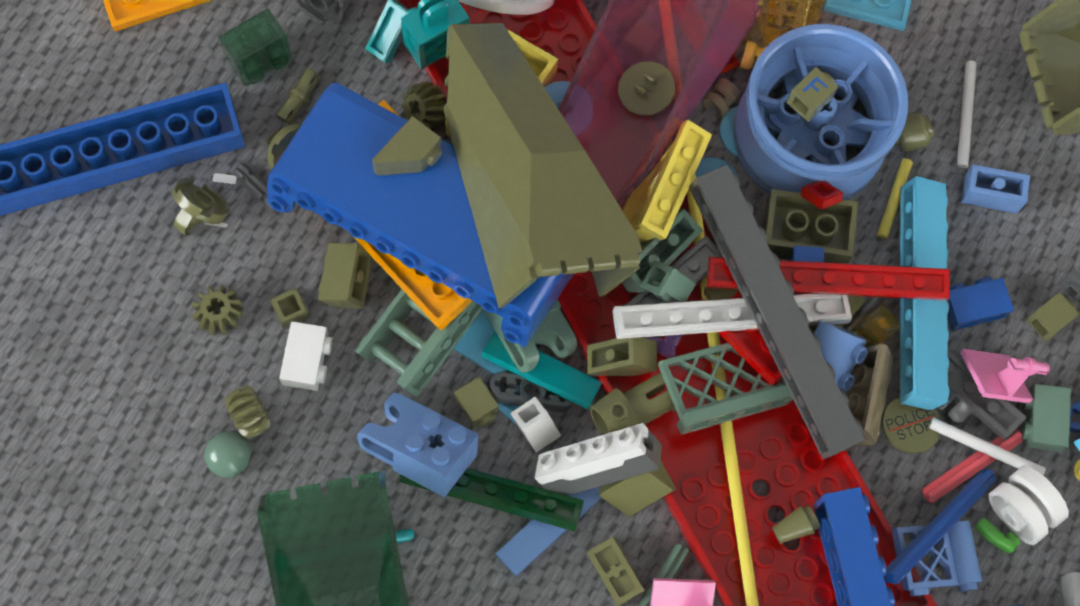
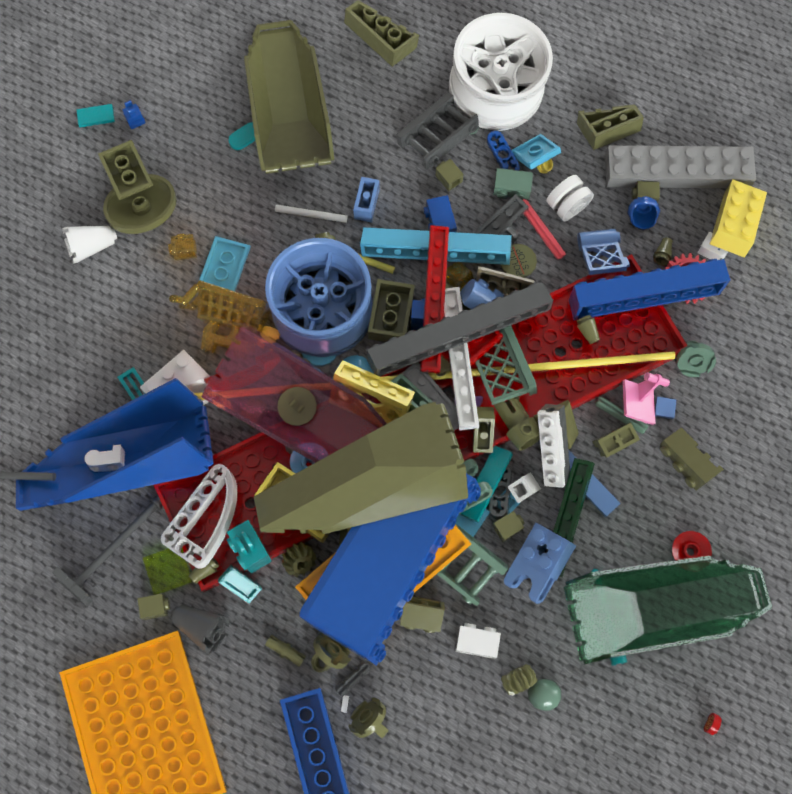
camera: 85 degrees left, 0 degrees up
olive gear [192,285,243,336] -> none
clear green brick [219,8,292,86] -> none
olive slope [270,287,311,330] -> none
olive slope [372,116,442,176] -> none
sand green brick [640,261,696,303] -> none
olive brick [786,67,839,122] -> none
red tile [800,180,843,210] -> none
blue axle [884,469,997,584] -> none
white bar [928,417,1046,475] -> none
bright pink plate [960,349,1050,403] -> none
bright green arm [975,518,1020,553] -> none

